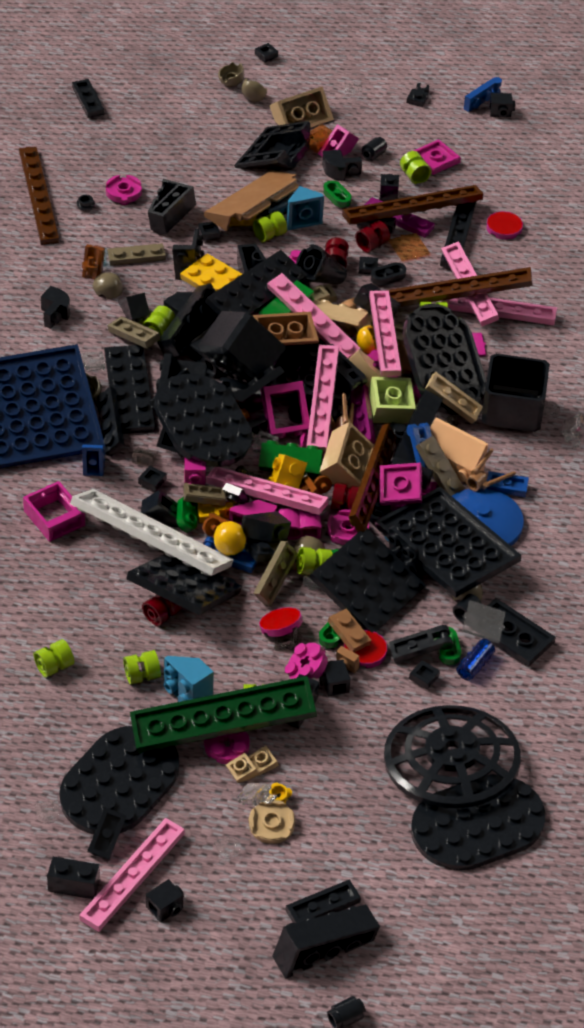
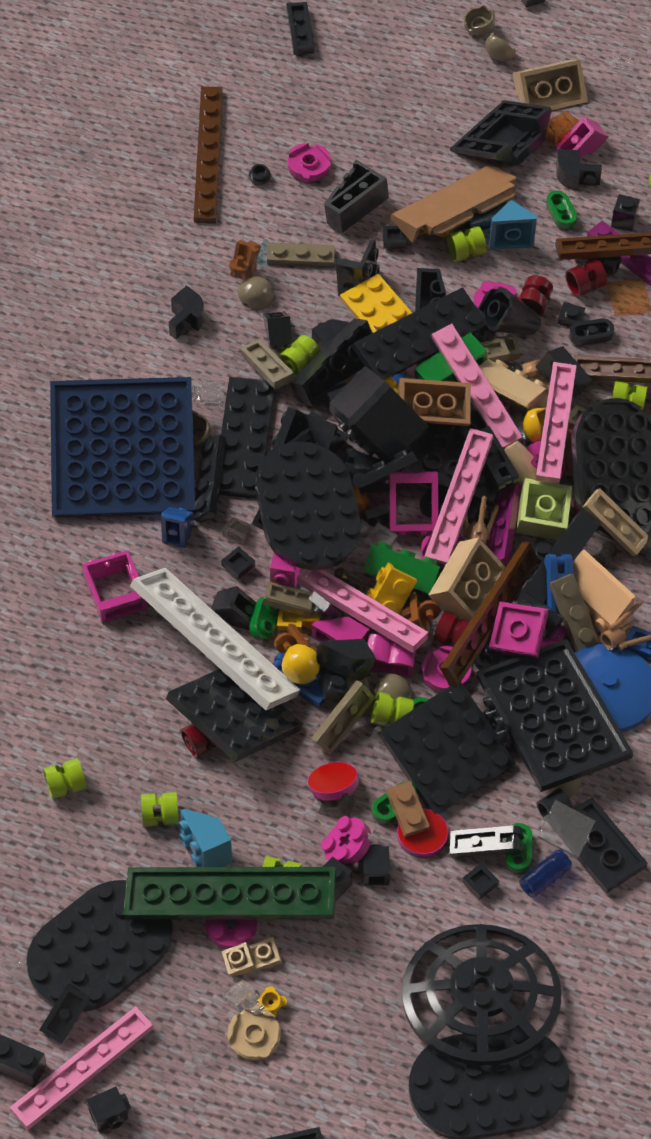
camera: 15 degrees right, 10 degrees up
medium nougat plate [336,646,360,673] -> none
black brick [362,137,387,161] -> none

